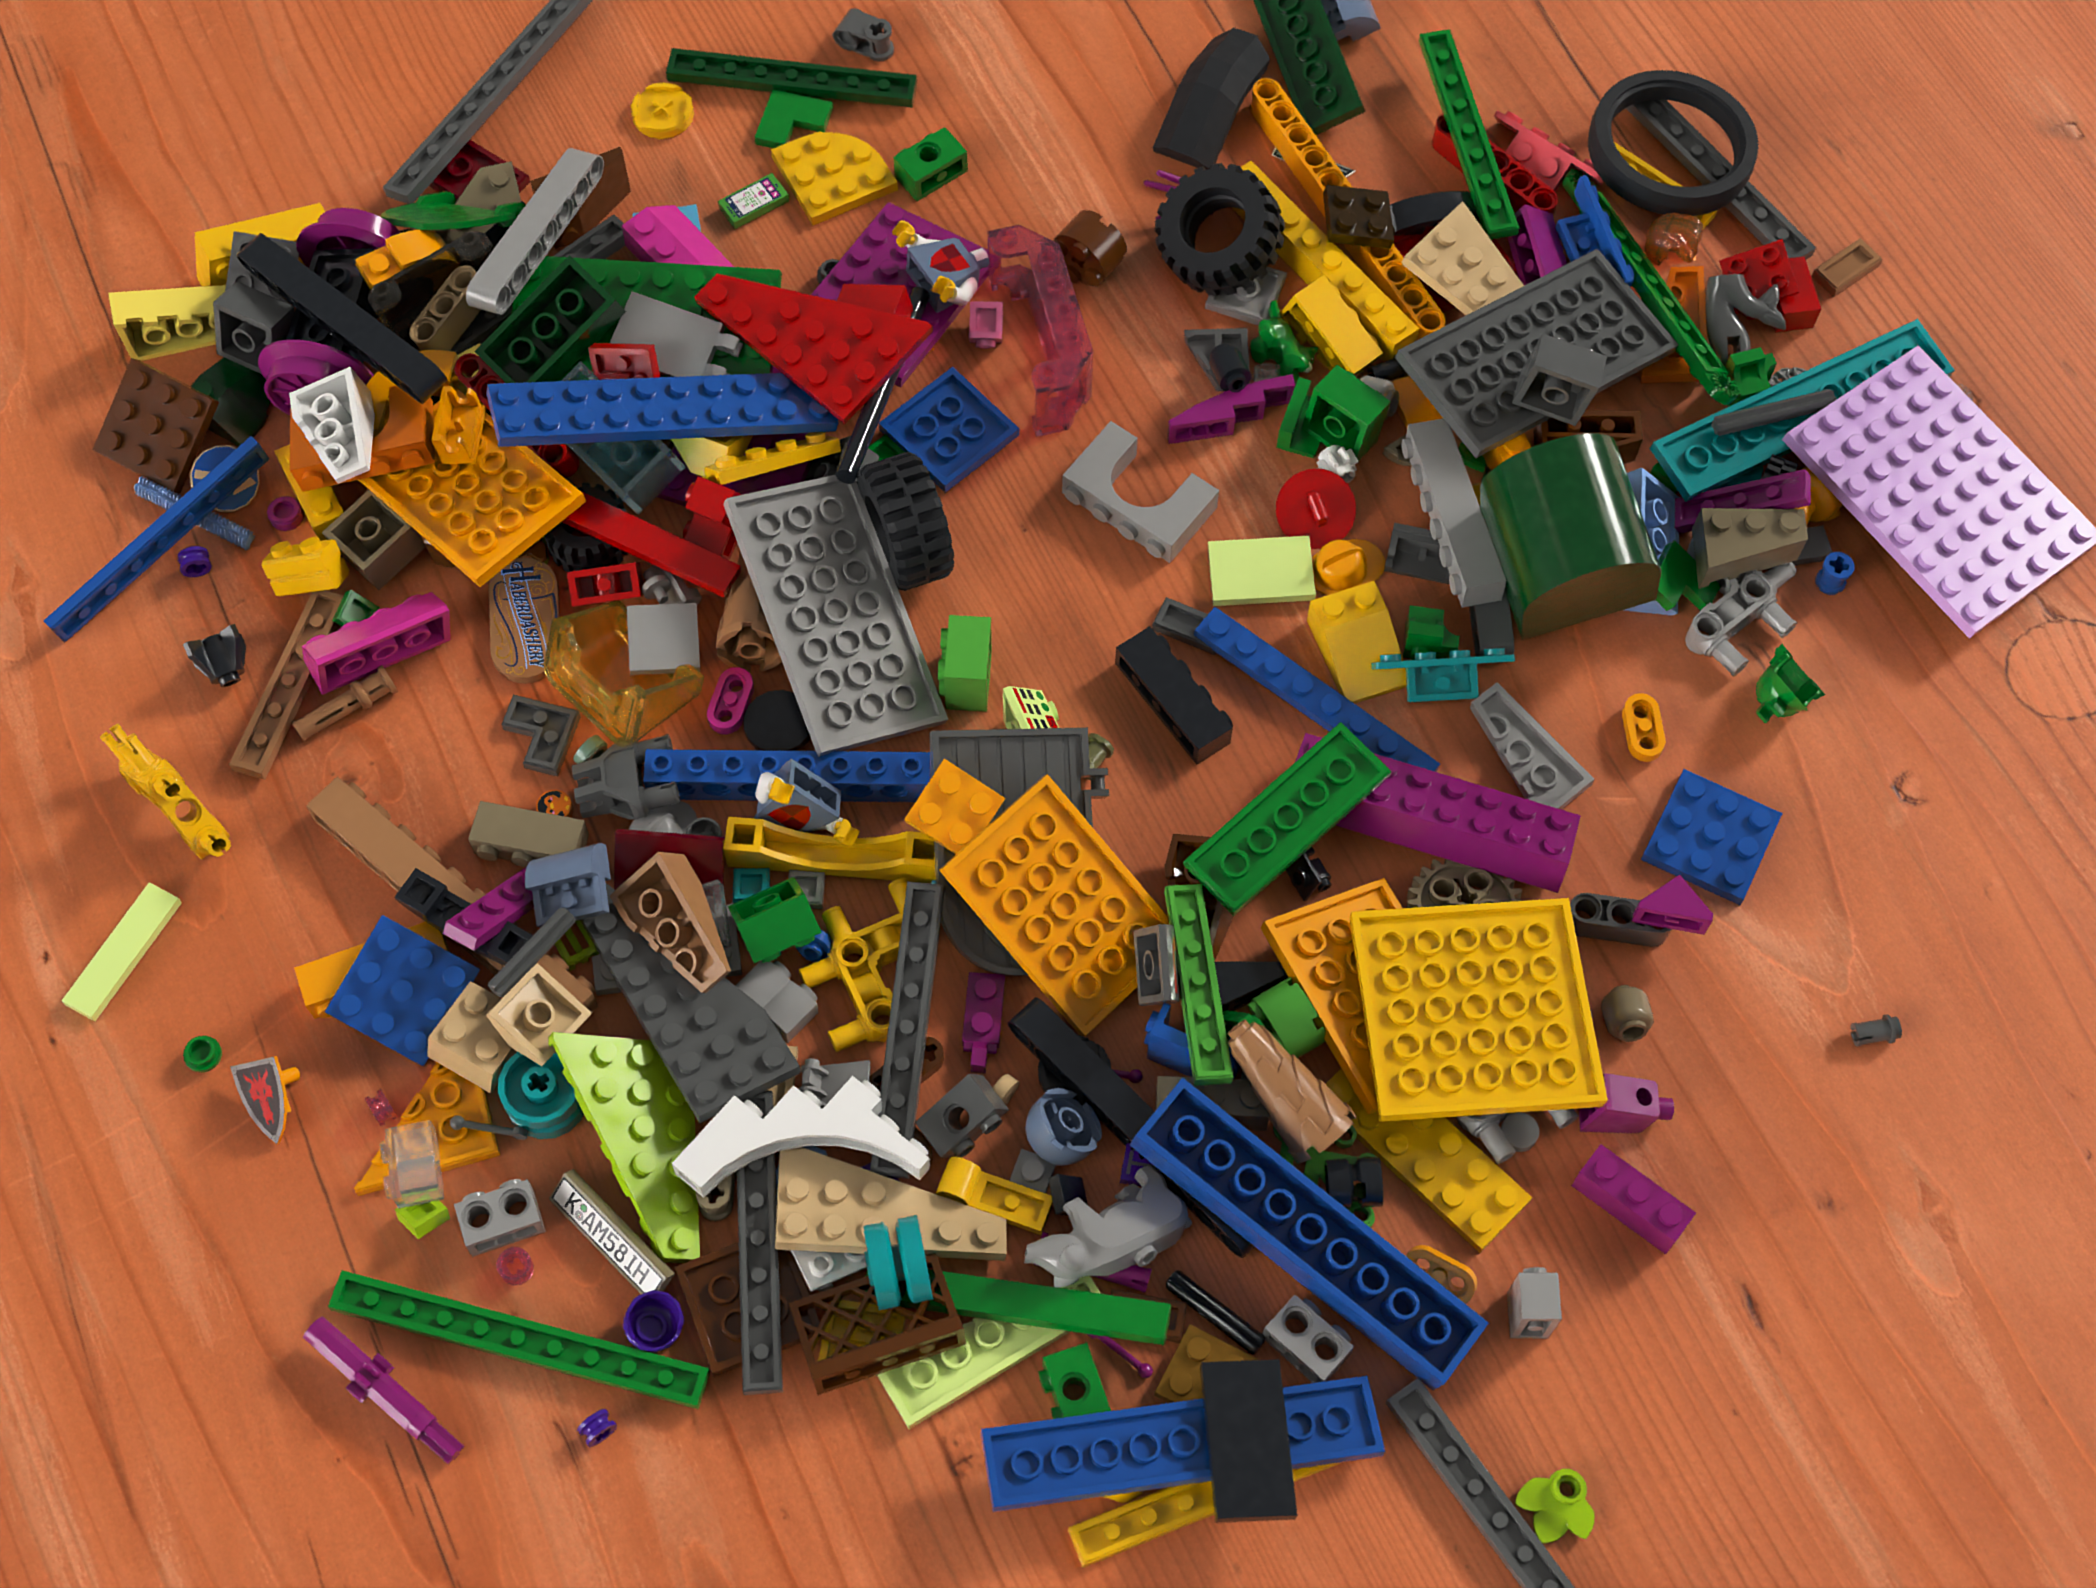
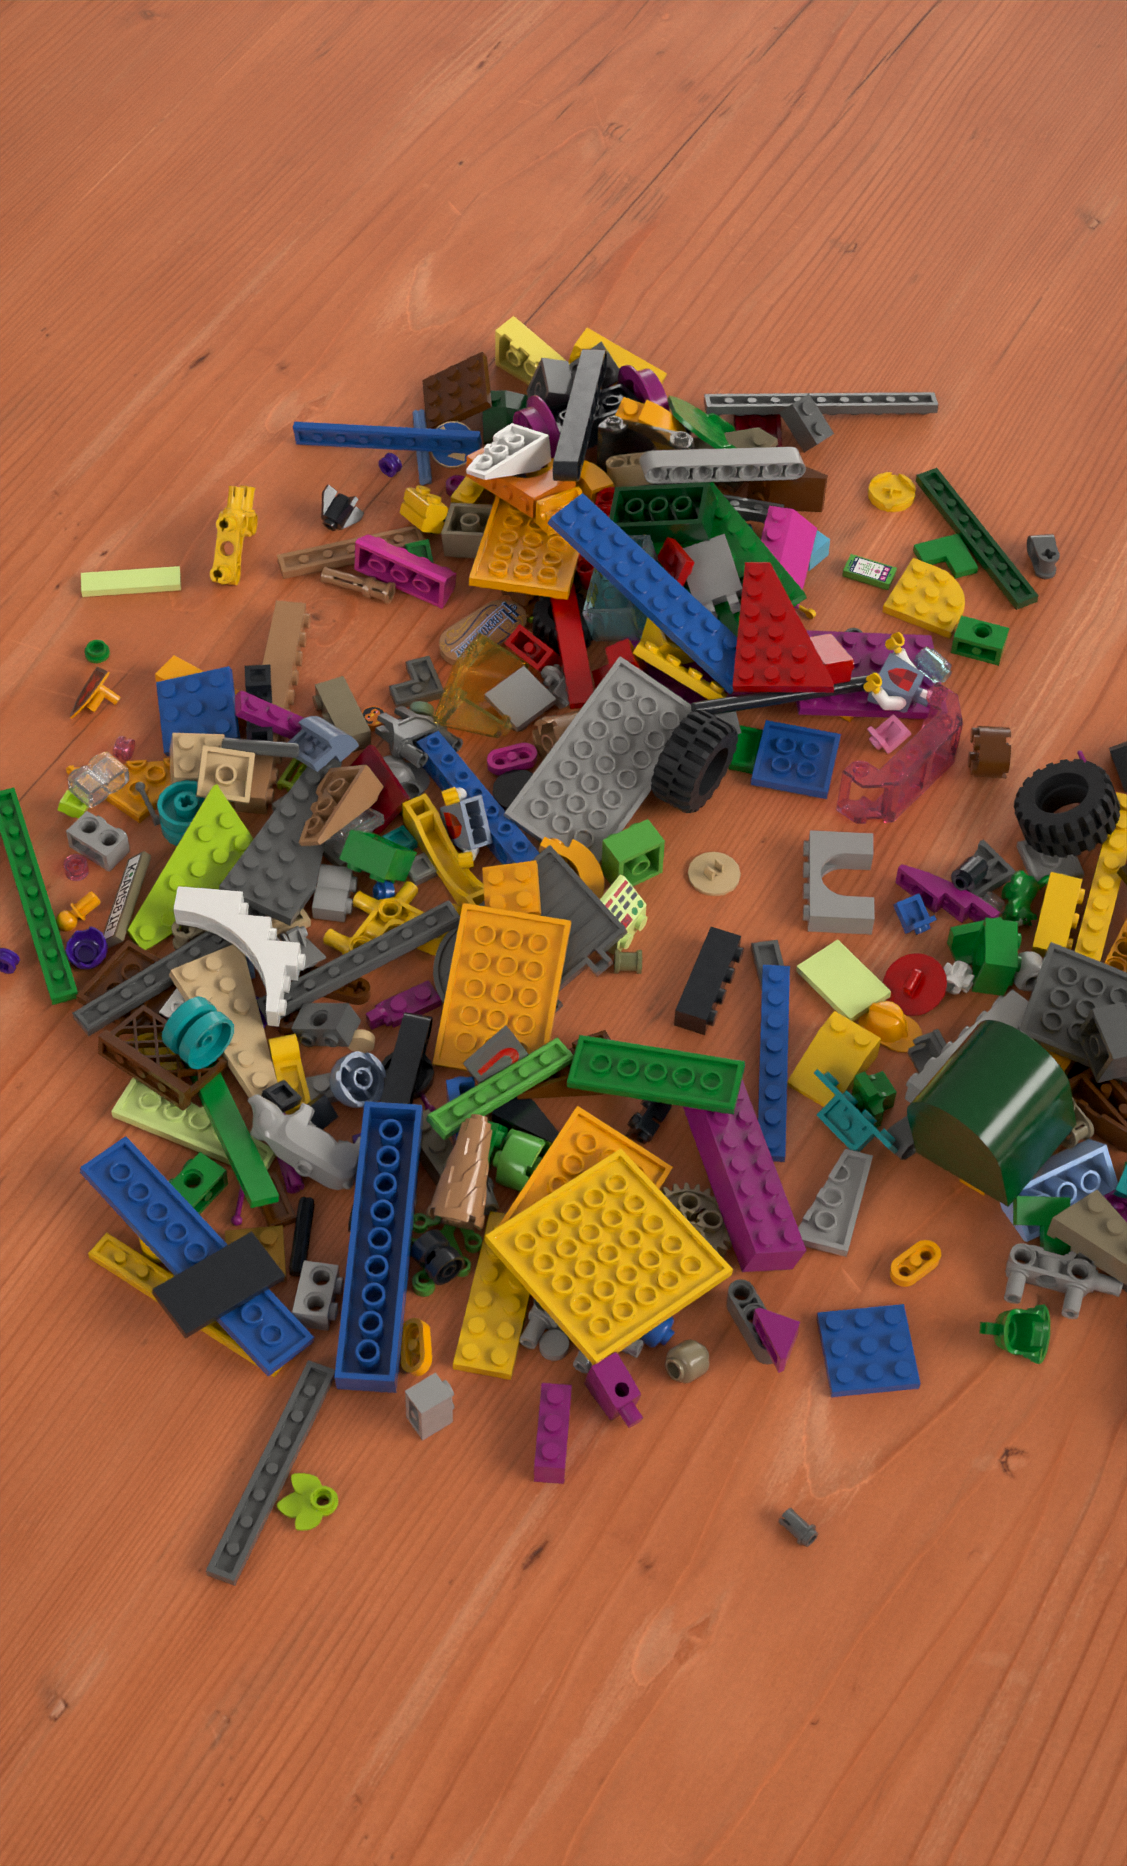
camera: 55 degrees right, 10 degrees down
none -> light orange axle [56,891,100,931]
none -> black tile [261,1080,302,1113]
none -> light orange arch [539,837,604,899]
none -> tan piece [688,852,741,896]
none -> dark grey brick [779,394,834,453]
none -> blue bracket [893,894,937,935]
none -> clear light blue brick [914,647,952,684]

